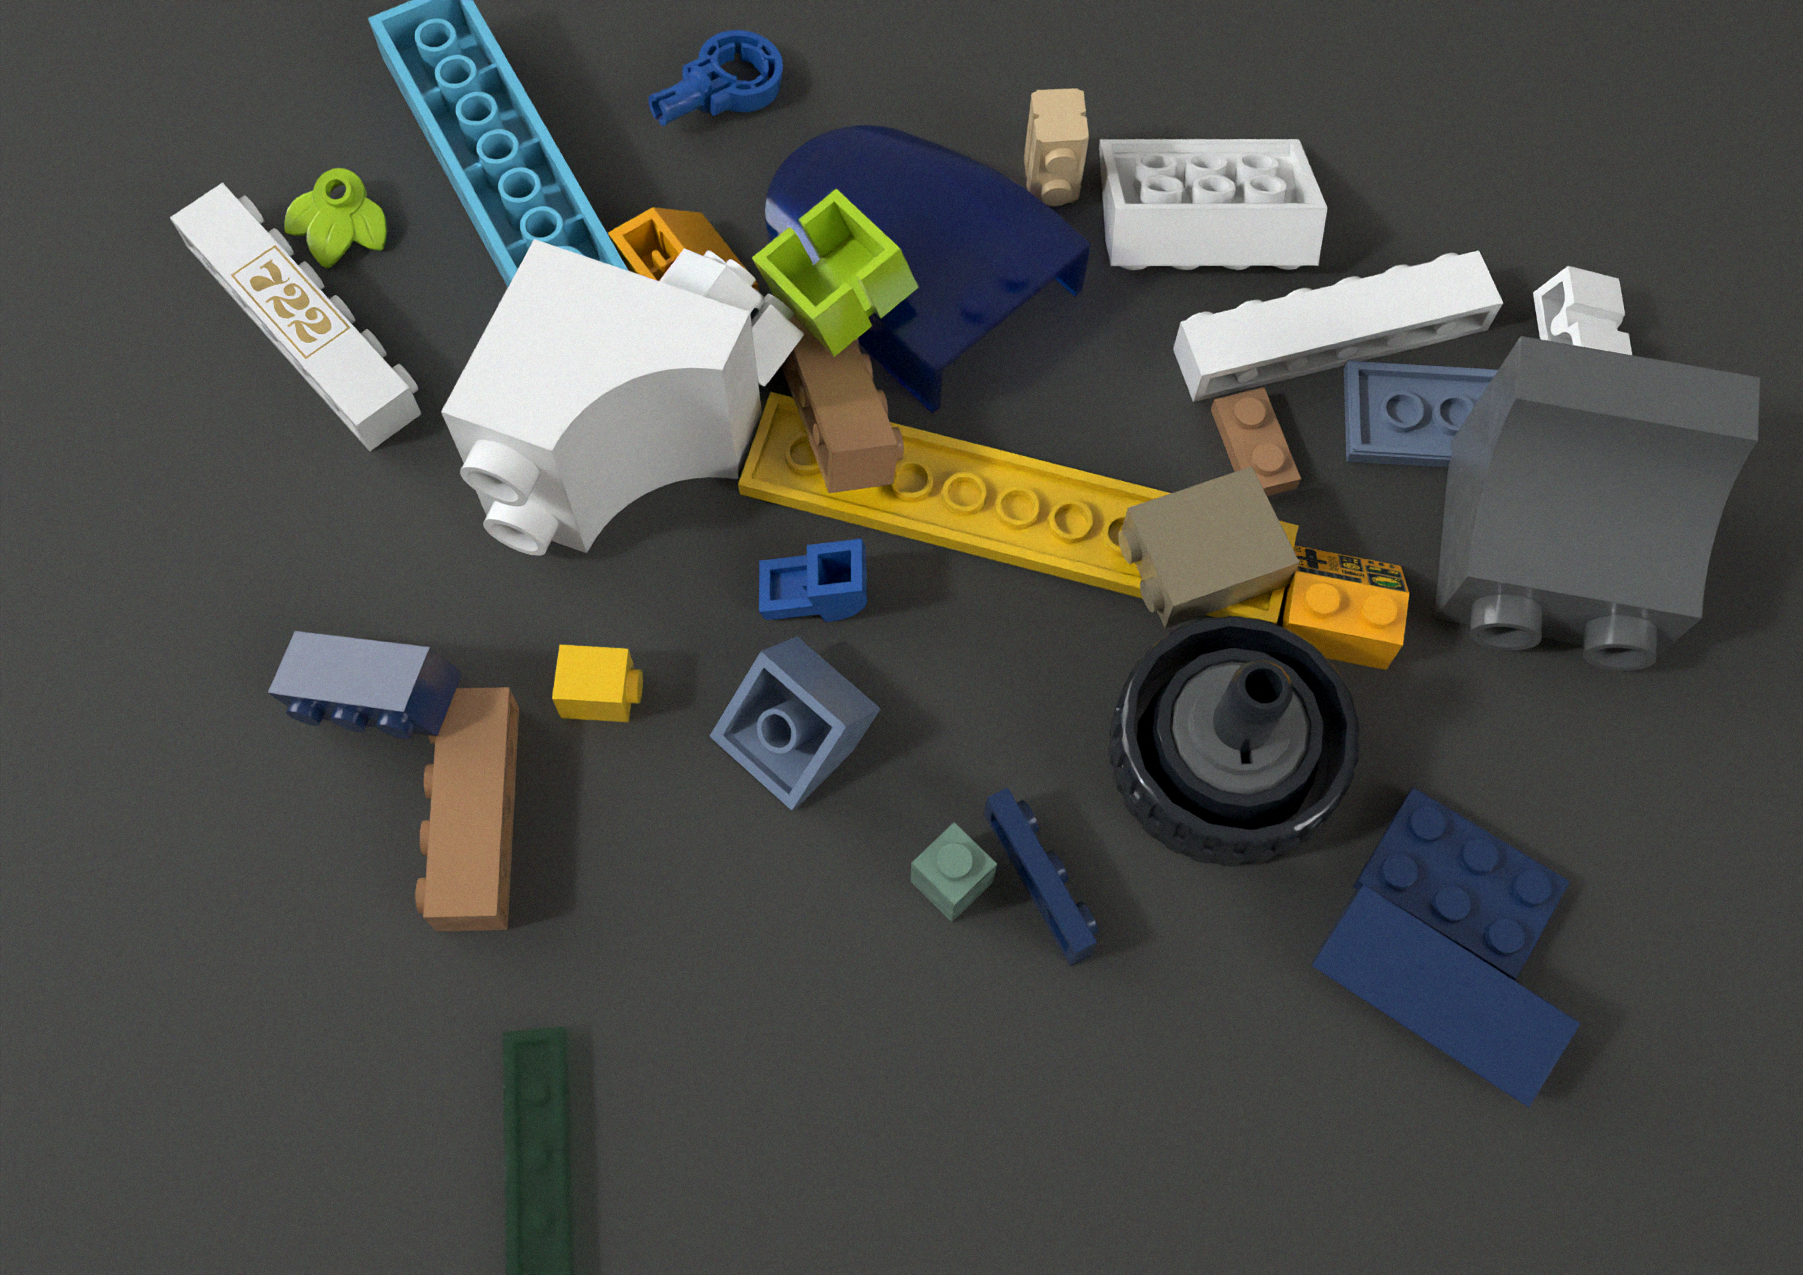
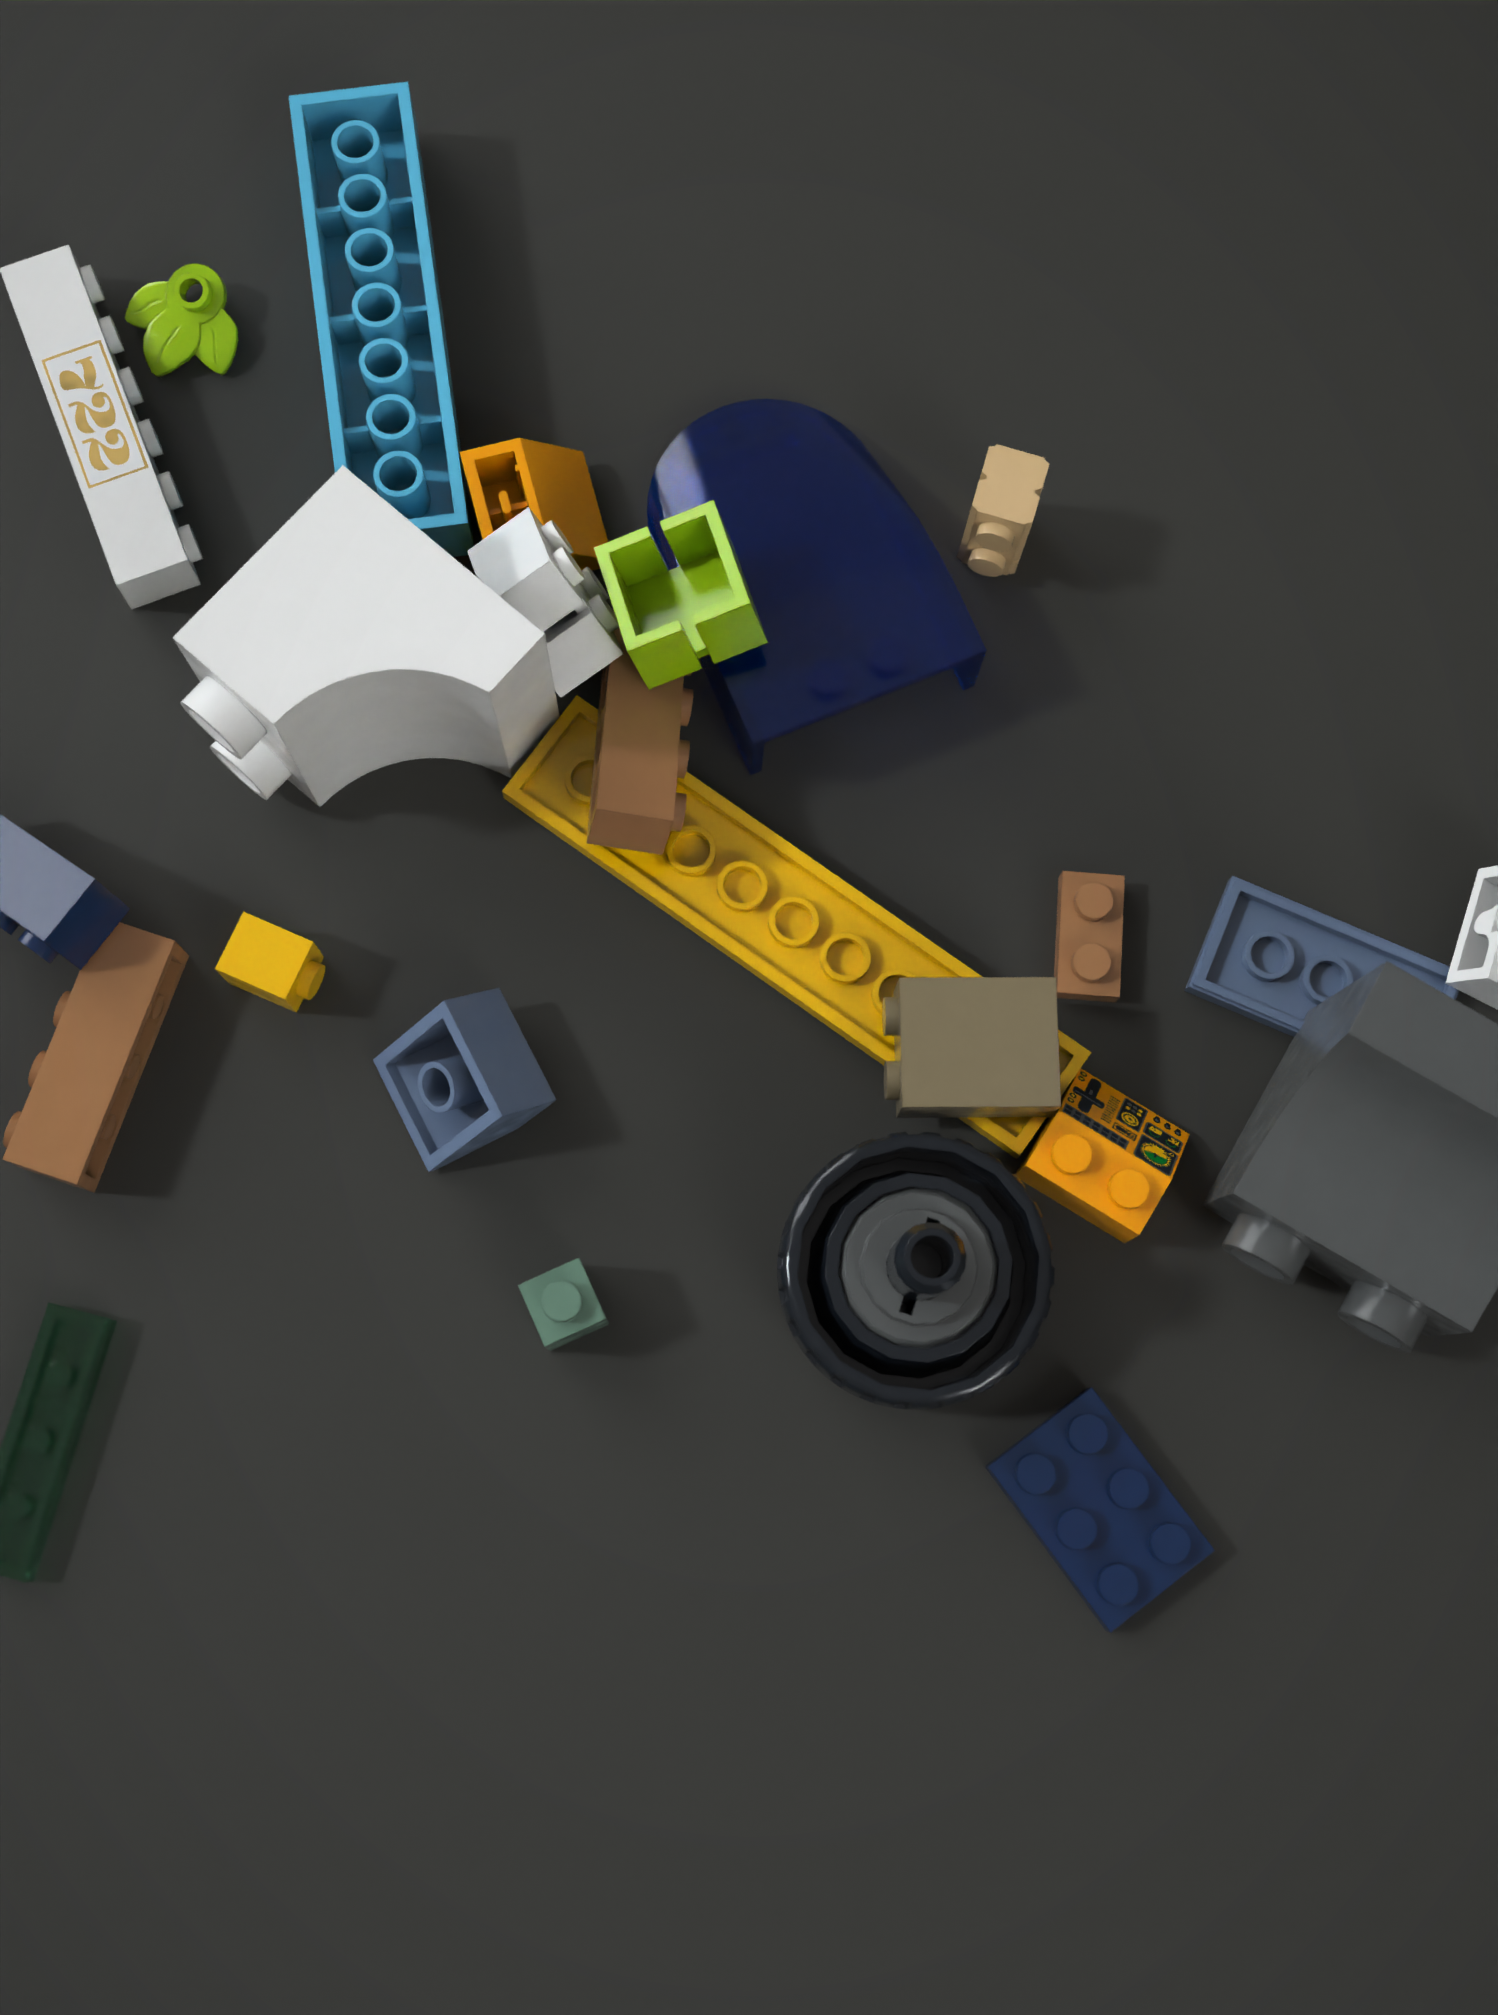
camera: 15 degrees right, 10 degrees up
blue pin [648,30,783,126] -> none
blue brick [759,538,867,623] -> none
dark blue plate [984,787,1099,967] -> none
white slope [1099,139,1327,270] -> none
white brick [1173,251,1503,402] -> none
dark blue brick [1312,885,1581,1108] -> none

